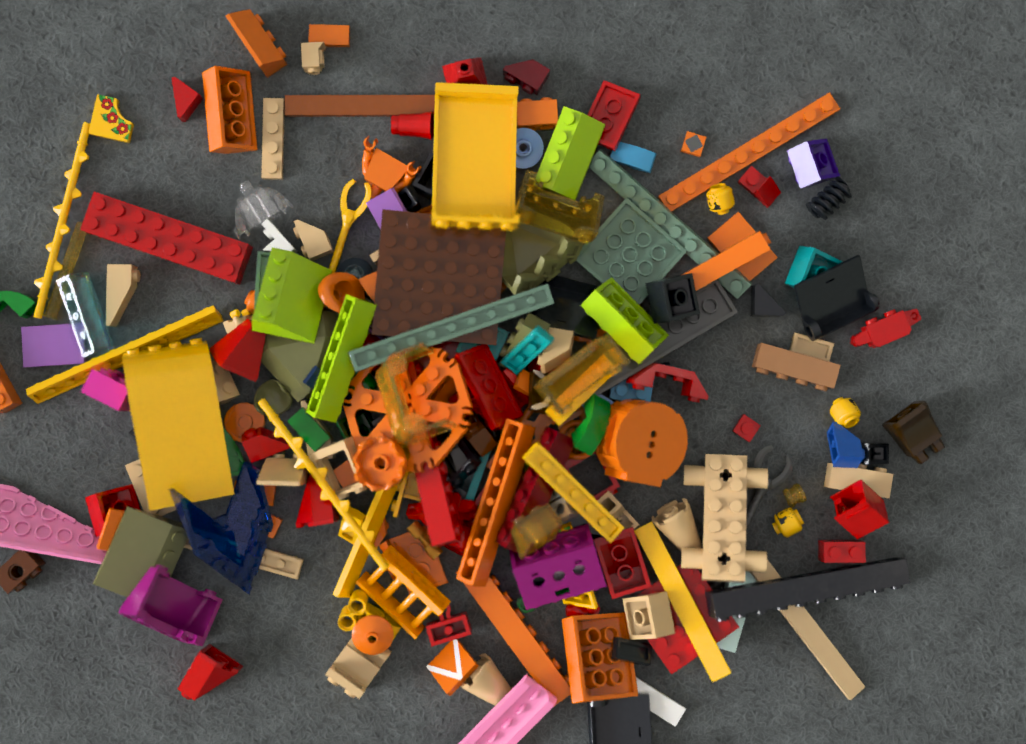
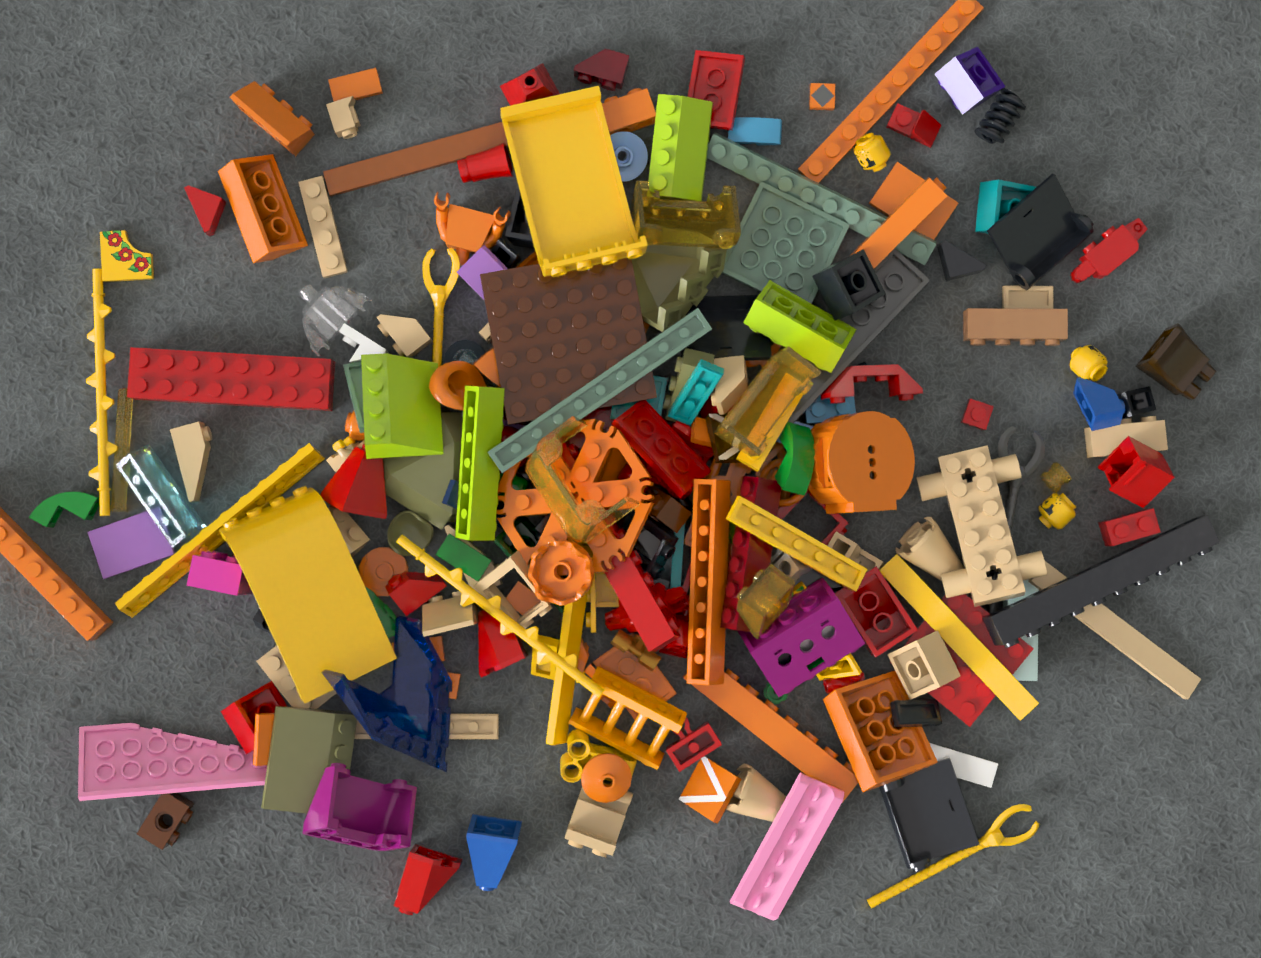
camera: 15 degrees left, 0 degrees up
none -> blue slope [466,814,522,891]

